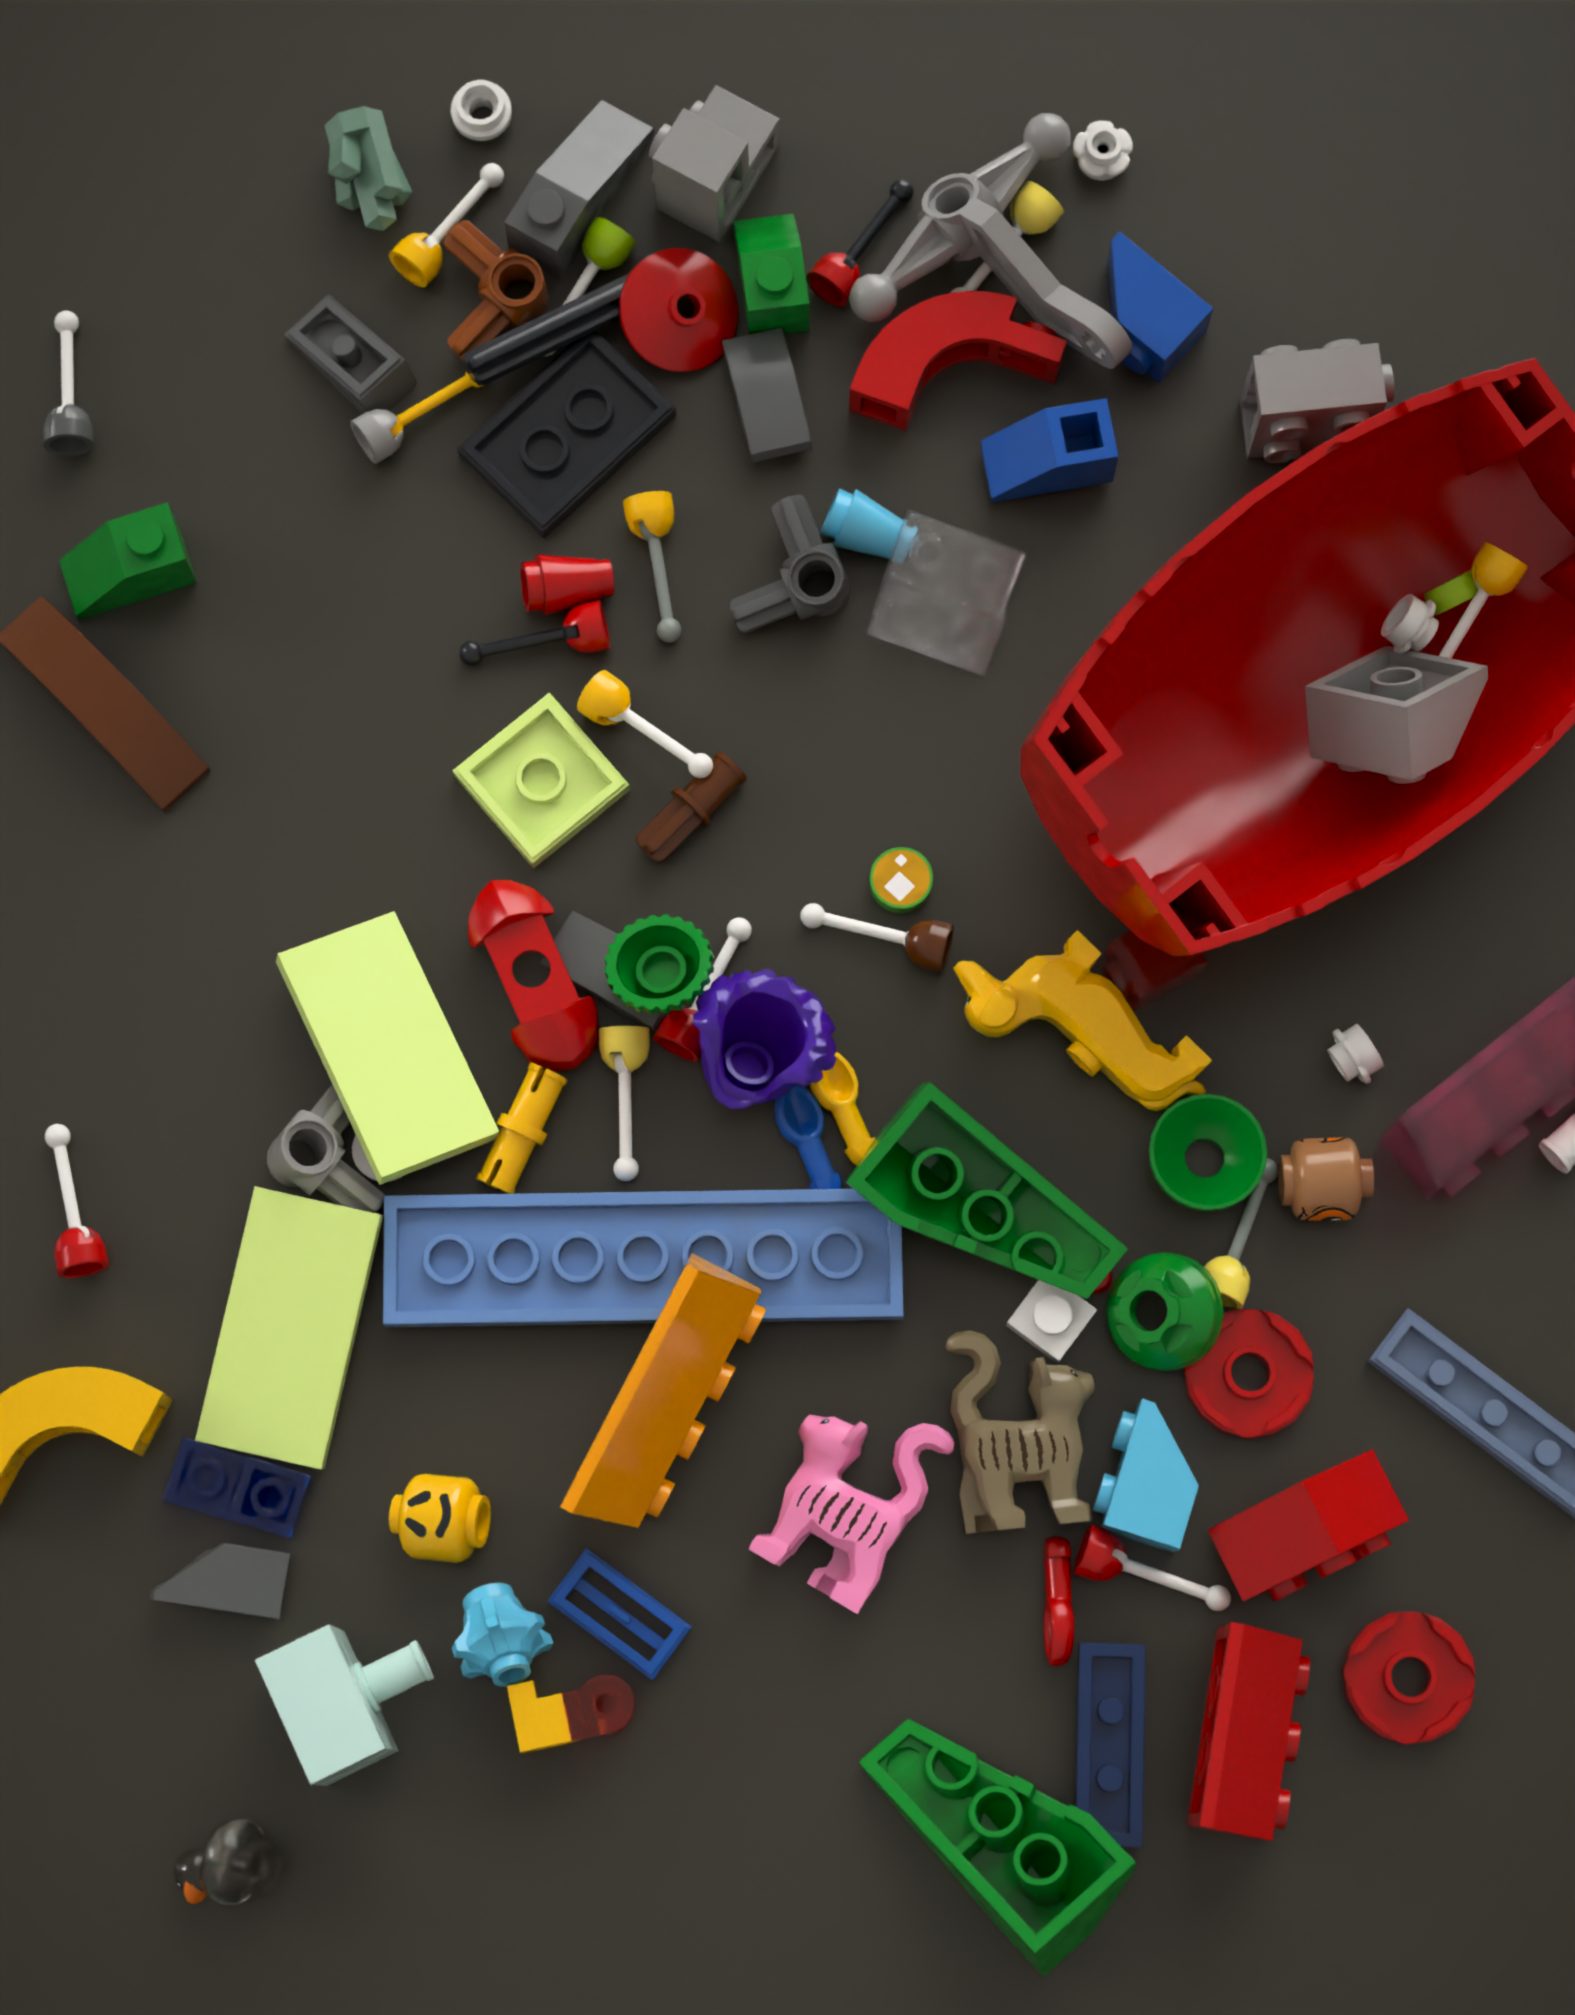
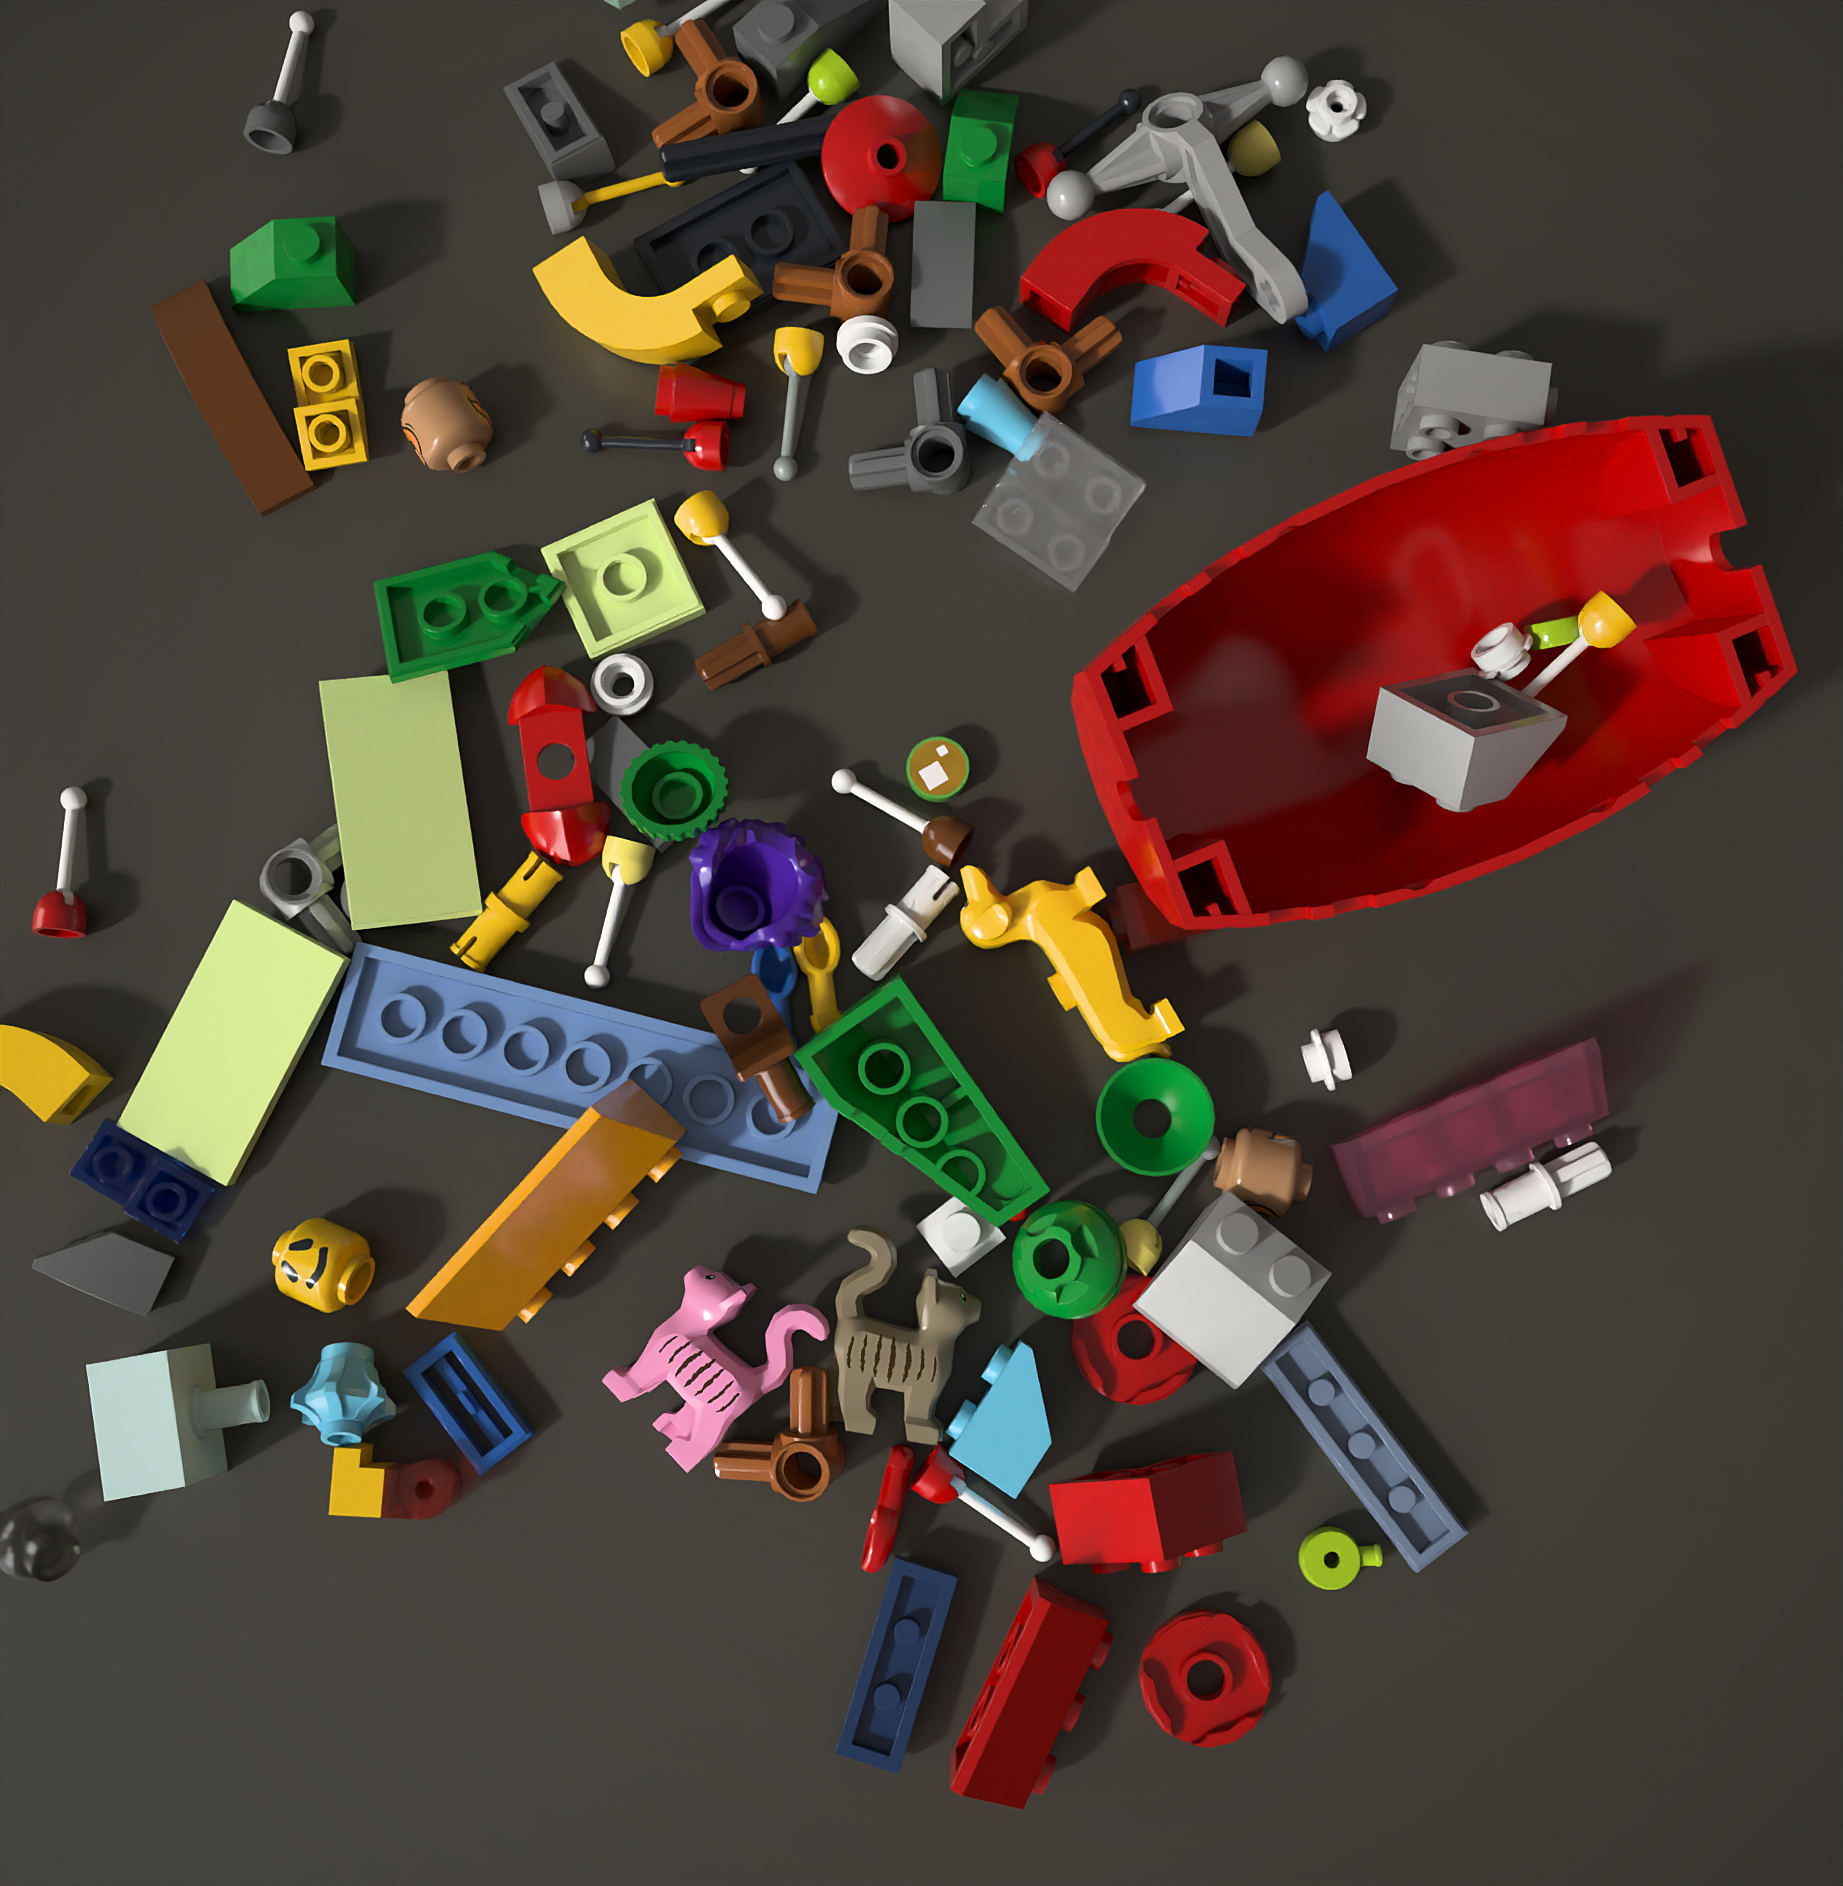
camera: 20 degrees right, 5 degrees up
red hinge [653,917,752,1062] -> none
green wedge [859,1719,1137,1977] -> none
none -> yellow slope [287,339,369,472]
none -> green tile [373,551,567,684]
none -> medium nougat head [400,376,494,474]
none -> yellow arch [532,236,764,365]
none -> white plate [591,654,654,717]
none -> reddish brown bracket [700,973,816,1124]
none -> dark orange axle [713,1366,846,1502]
none -> dark orange axle [772,204,894,324]
none -> white plate [837,315,899,374]
none -> white axle [852,865,961,981]
none -> dark orange axle [974,306,1123,421]
none -> slope [1132,1190,1332,1389]
none -> lime piece [1299,1526,1383,1590]

